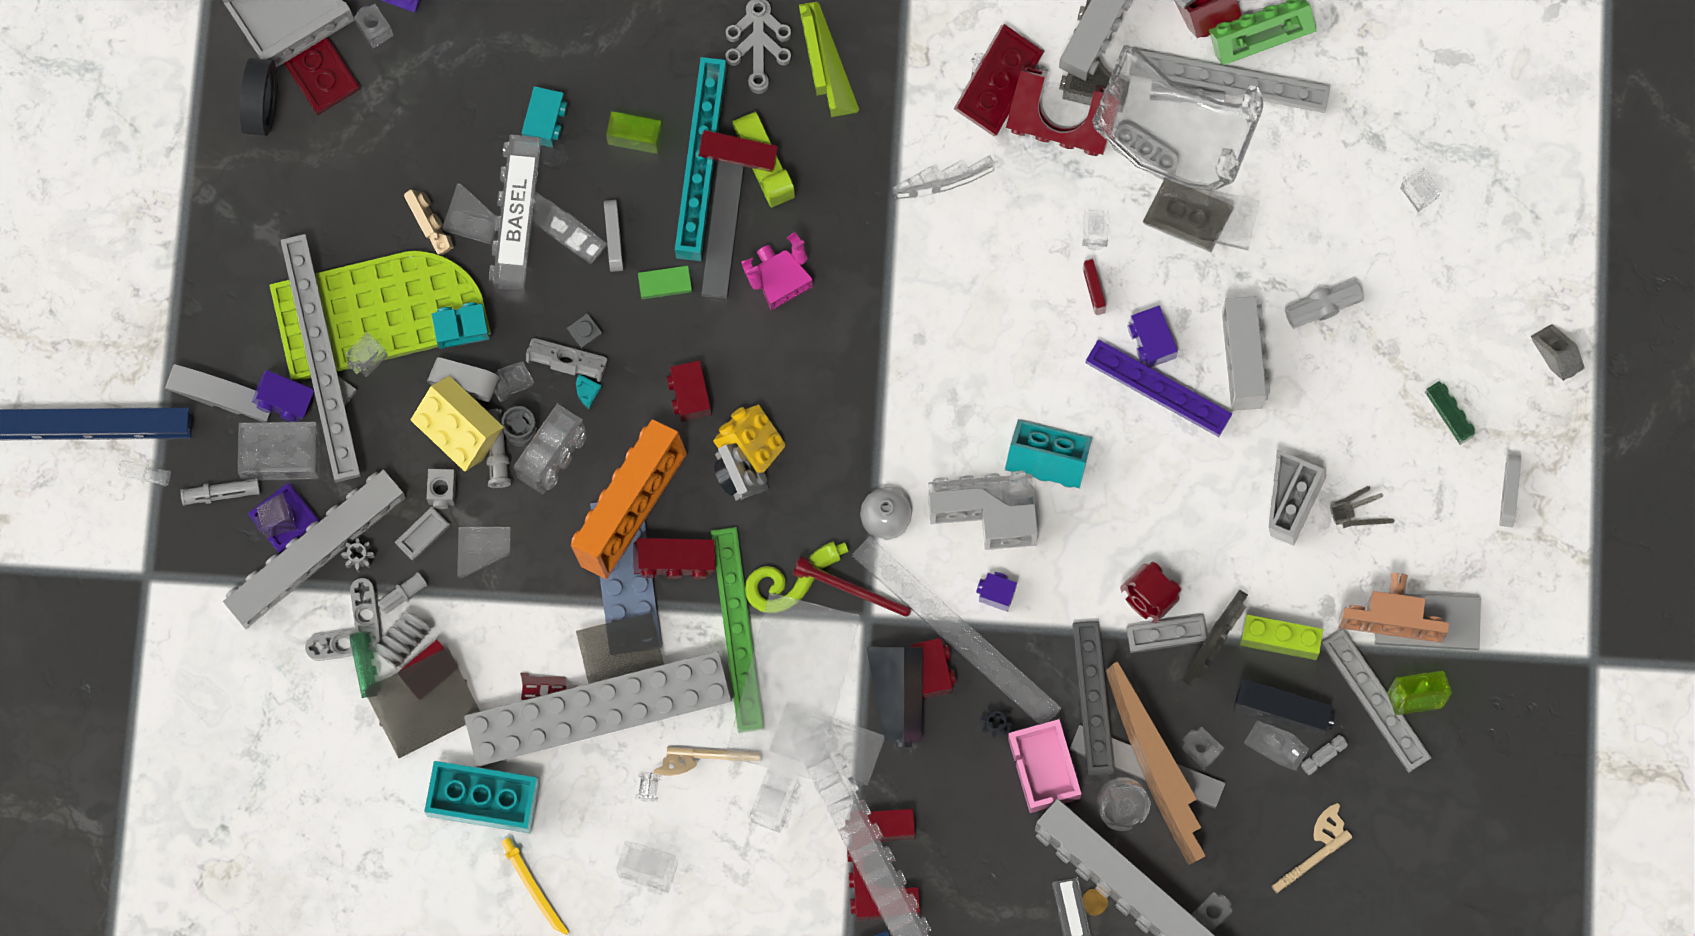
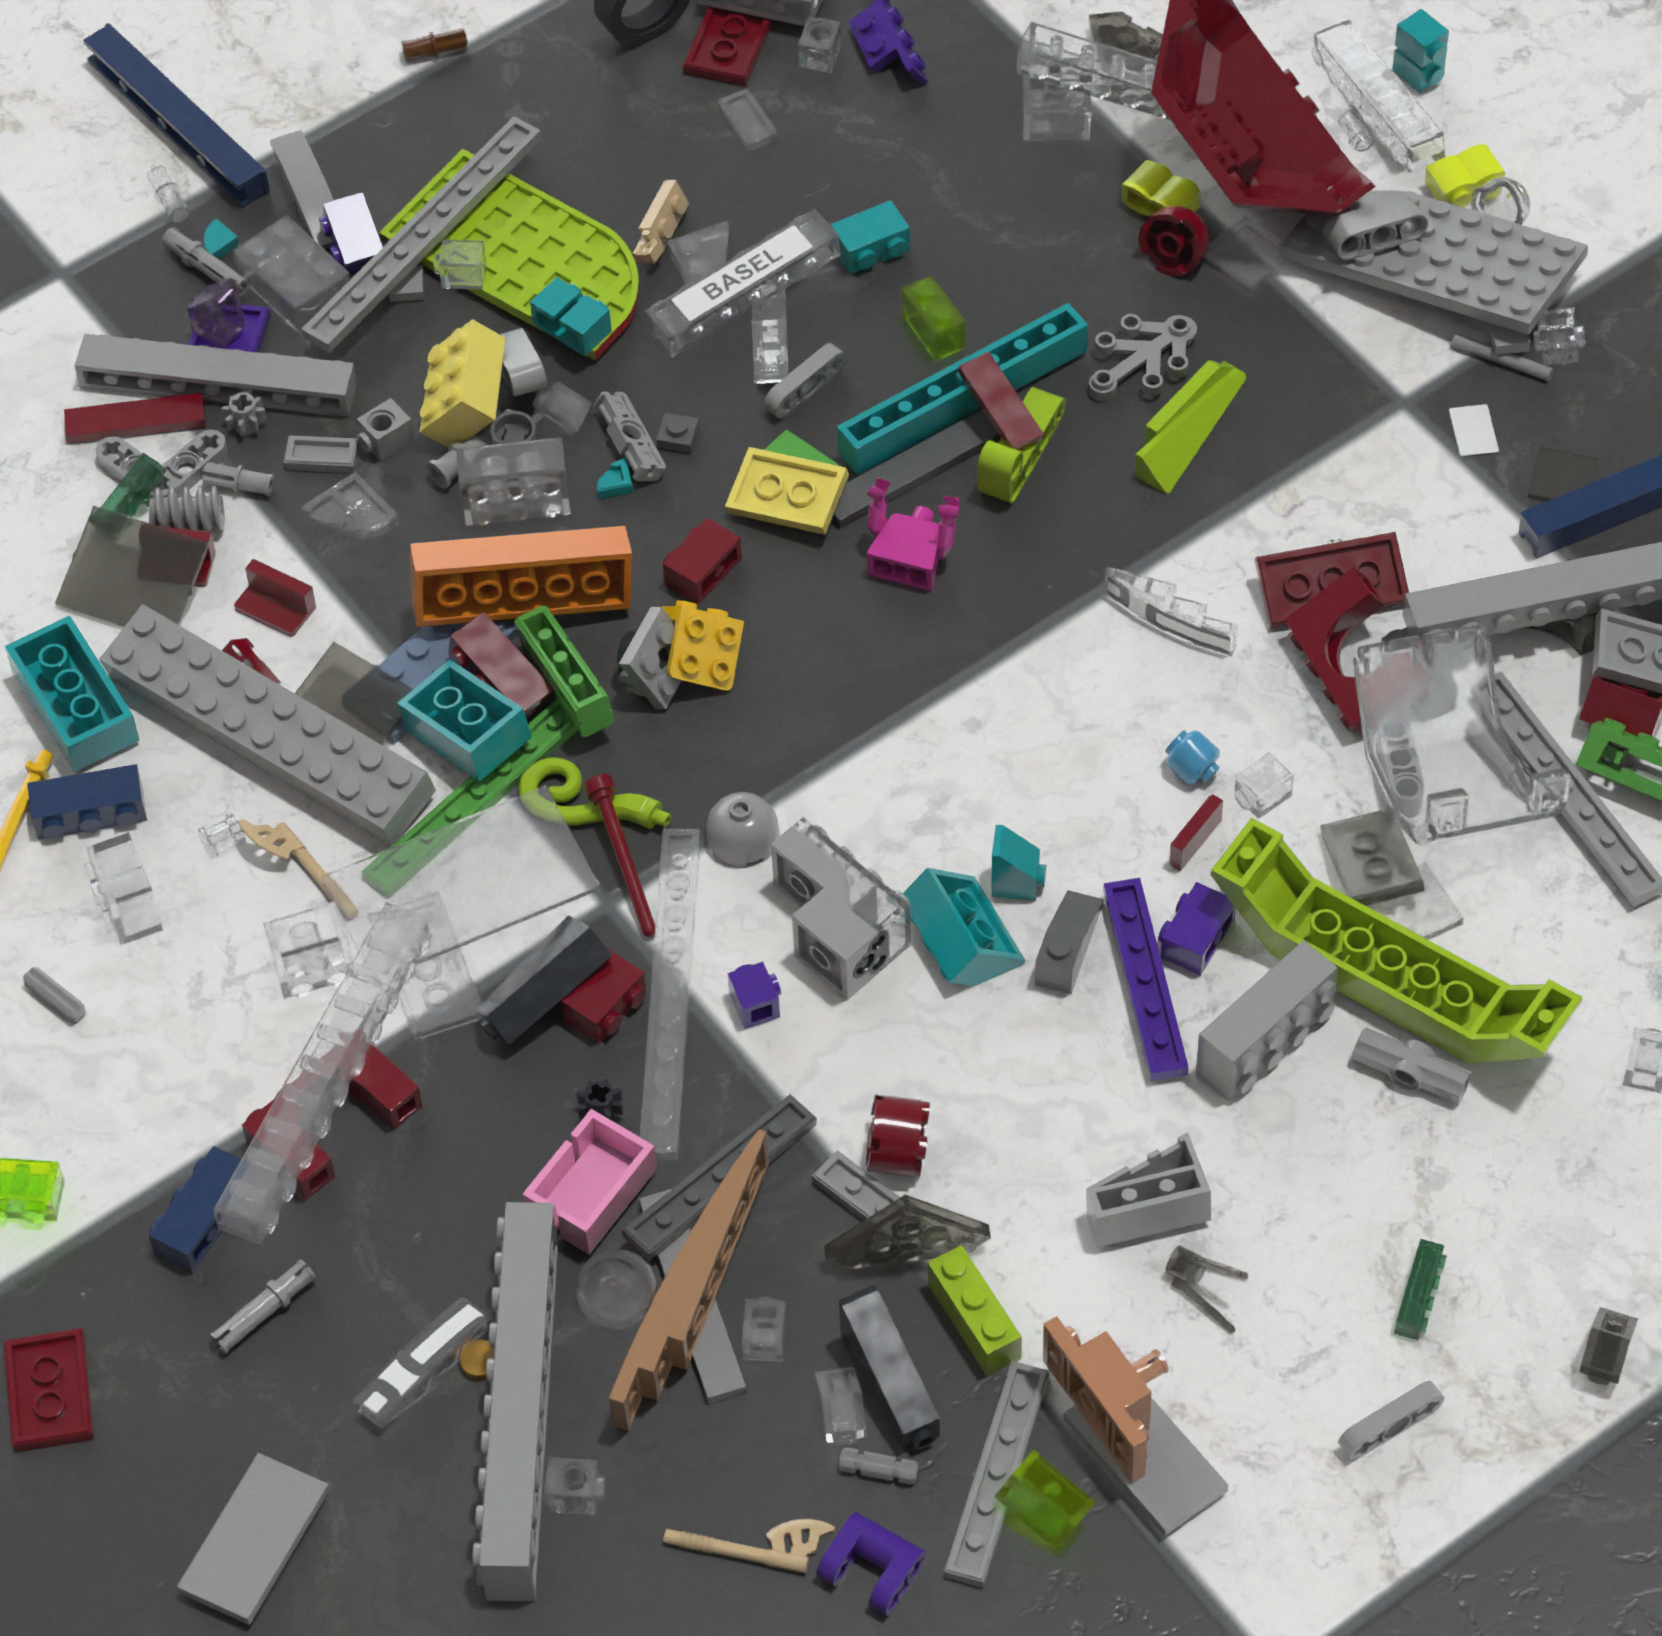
camera: 50 degrees right, 20 degrees down
none -> dark blue brick [27,764,147,839]
none -> dark red tile [64,393,206,444]
none -> teal tile [204,218,239,259]
none -> dark red panel [234,559,317,637]
none -> teal brick [397,660,532,782]
none -> reddish brown axle [401,29,468,62]
none -> bright green brick [514,605,615,737]
none -> clear tile [718,88,778,152]
none -> light yellow plate [725,447,849,535]
none -> dark purple connector [816,1512,927,1616]
none -> teal slope [991,824,1047,901]
none -> dark grey slope [1035,890,1103,994]
none -> dark azure head [1165,730,1220,784]
none -> lime slope [1211,817,1583,1063]

